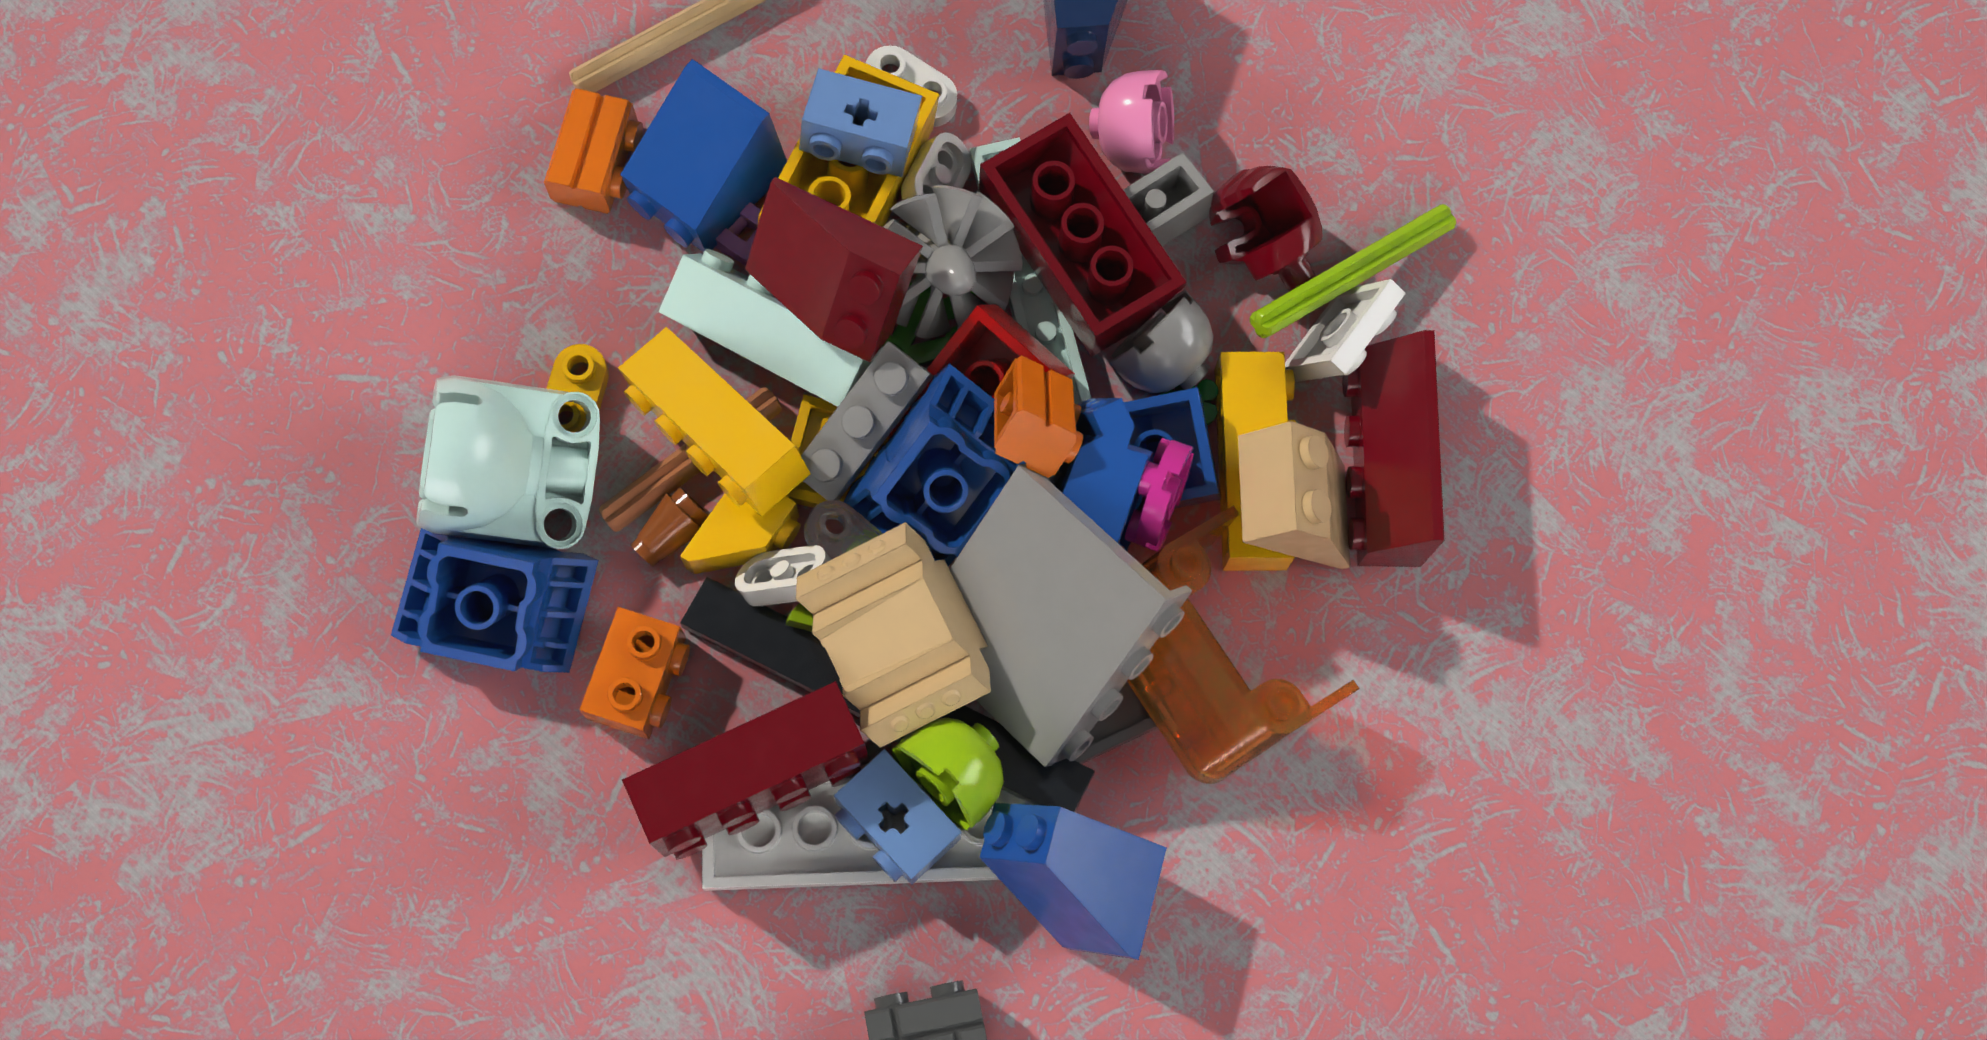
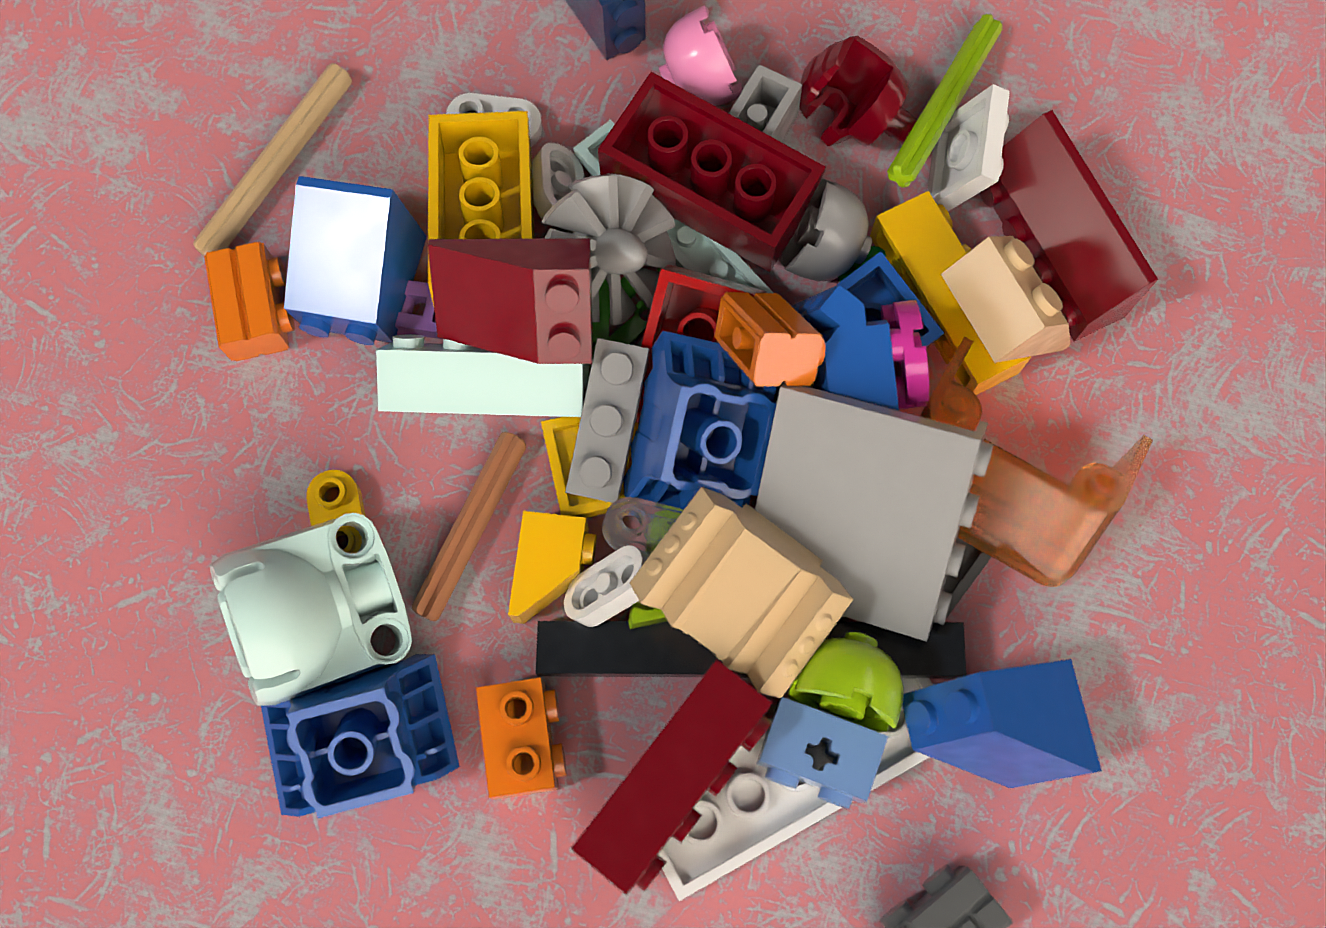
camera: 20 degrees left, 0 degrees up
yellow brick [618,327,811,517] -> none
dark orange cone [630,487,709,567] -> none
medium blue brick [799,68,922,177] -> none

